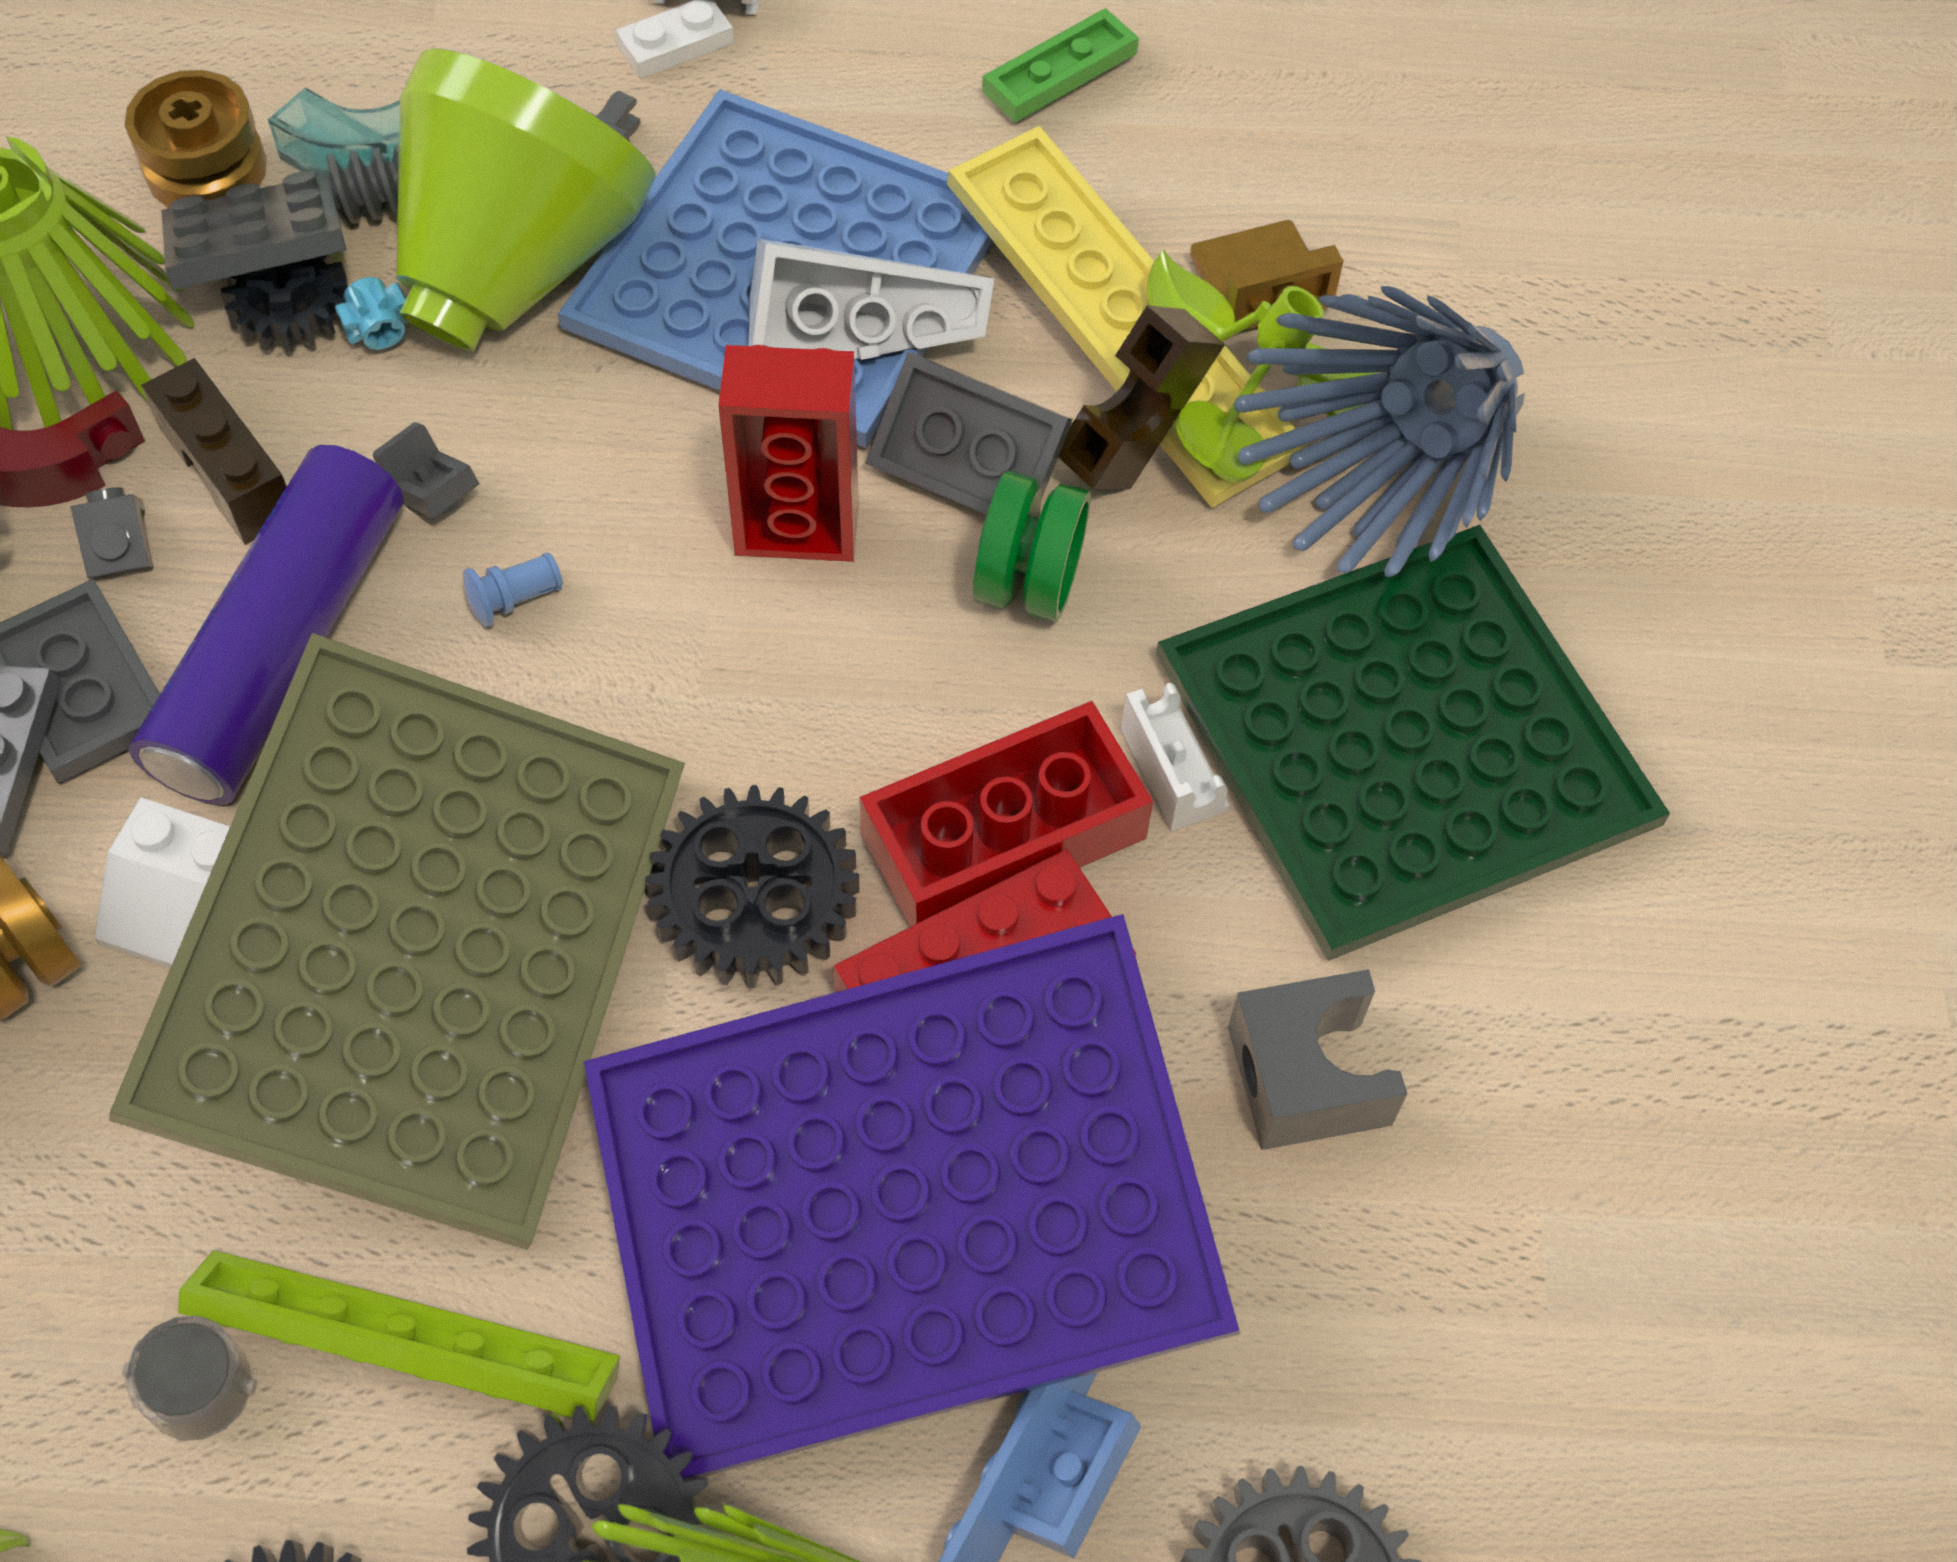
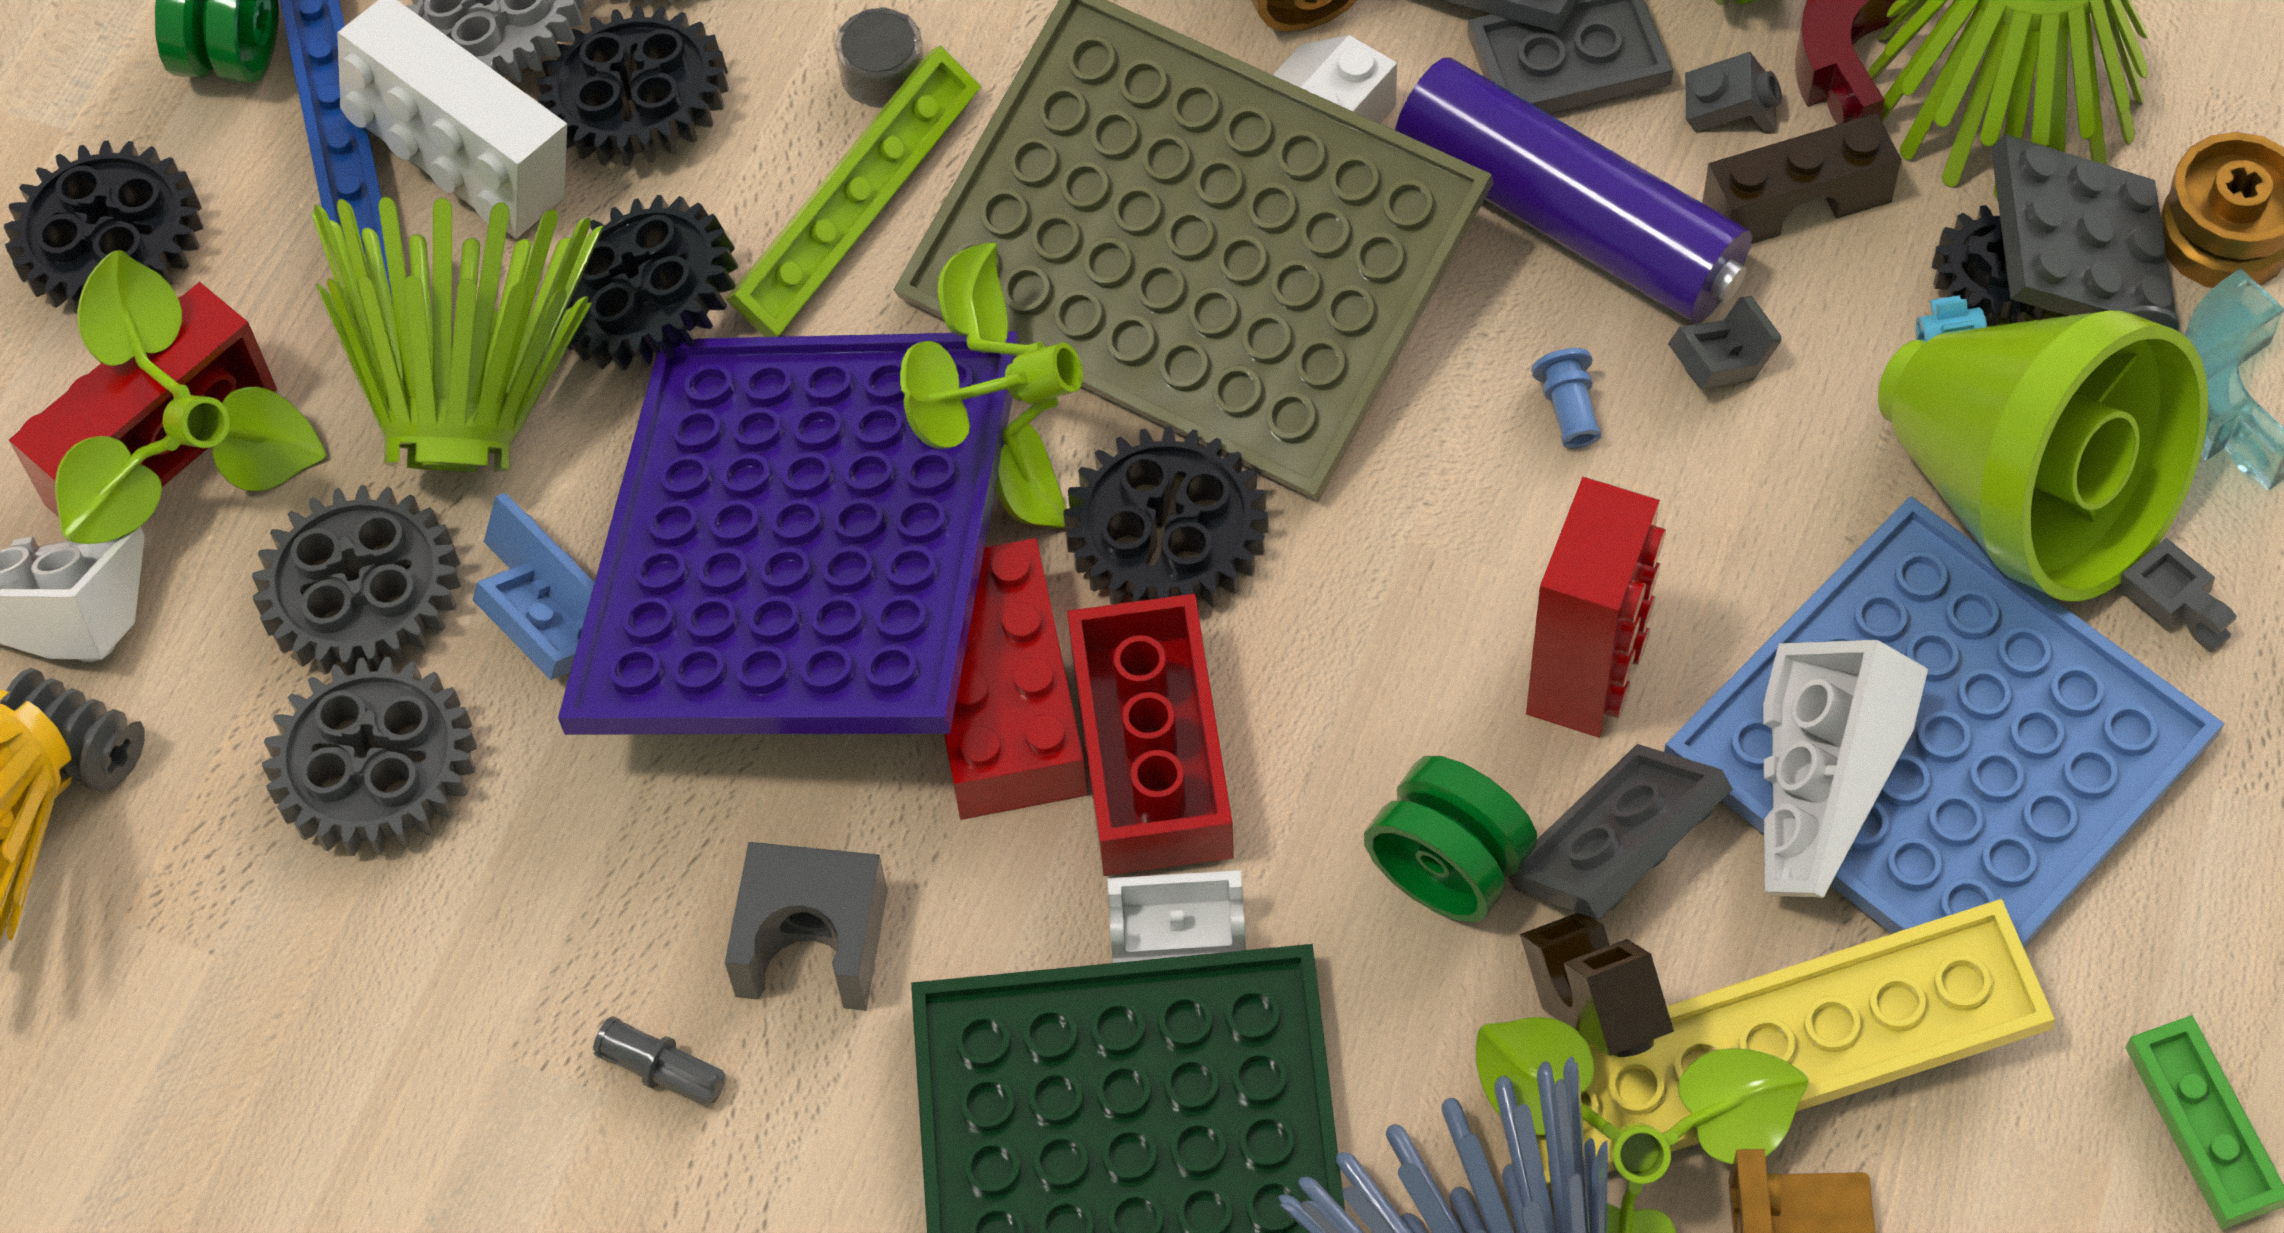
camera: 115 degrees right, 0 degrees up
none -> dark grey axle [593,1016,726,1106]
none -> lime plant [900,243,1083,529]

